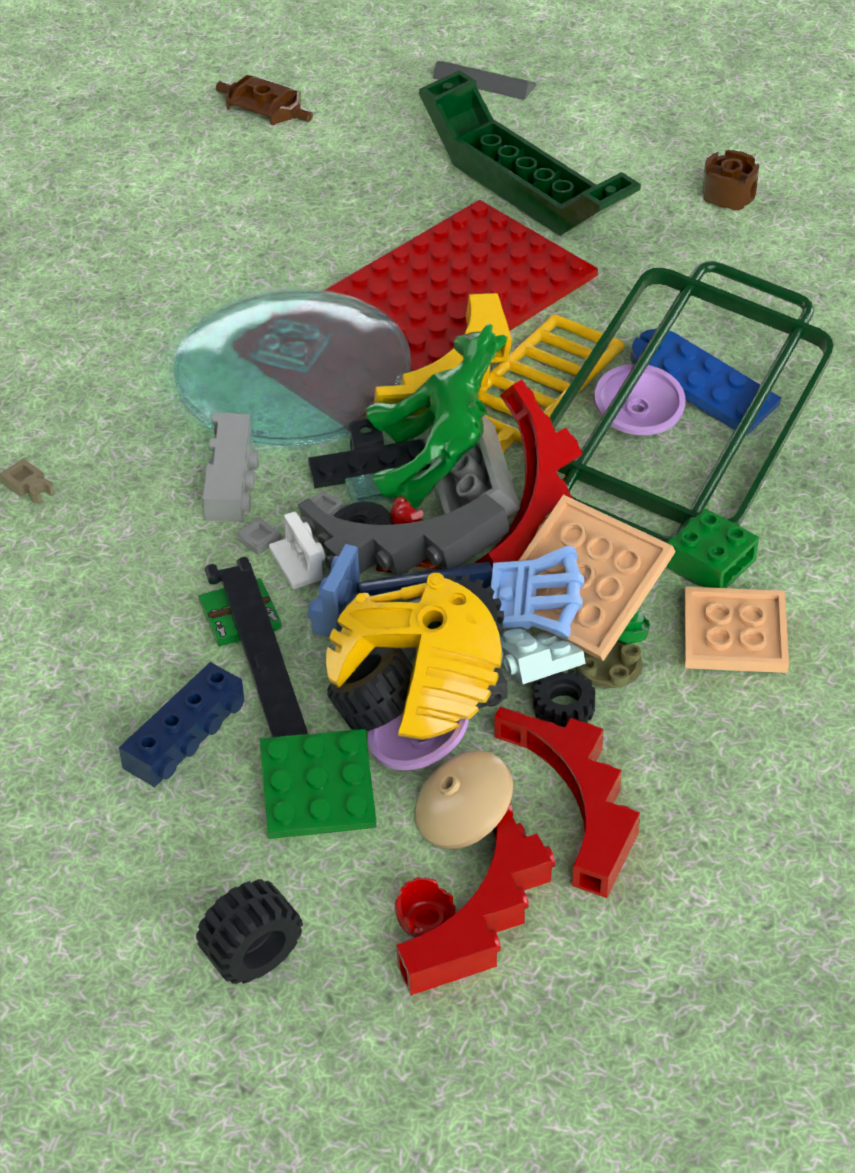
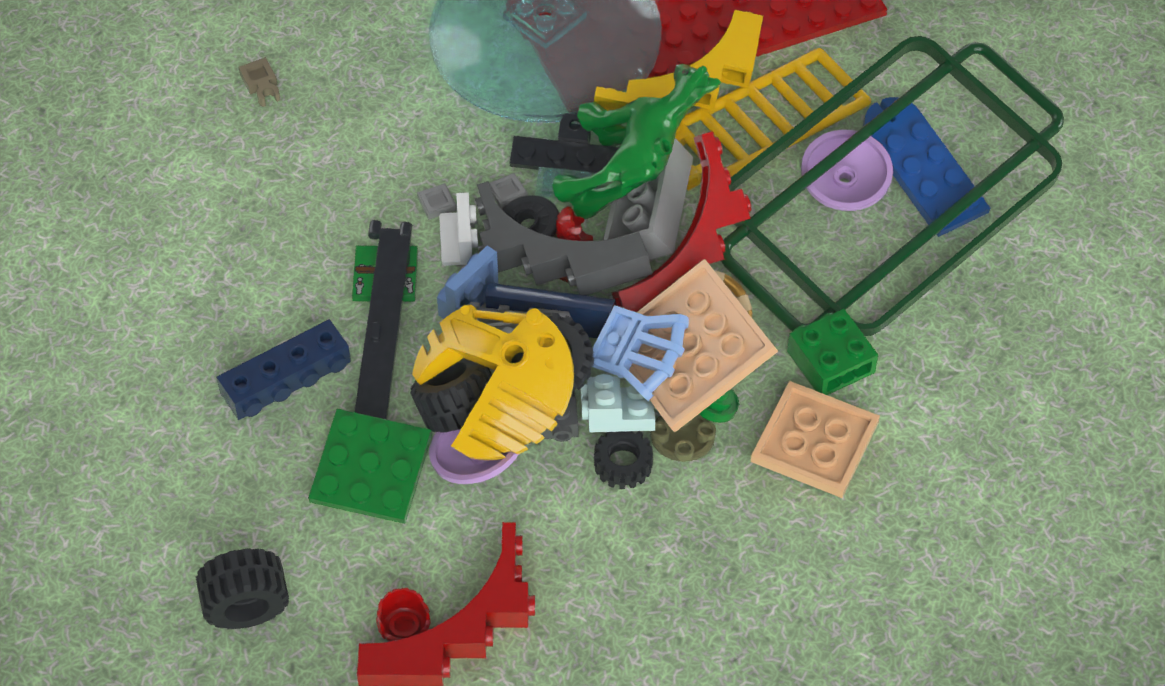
camera: 20 degrees right, 10 degrees up
light grey wedge [202,413,259,522] -> none
tan dish [415,750,513,849] -> none
red arch [494,707,640,898] -> none

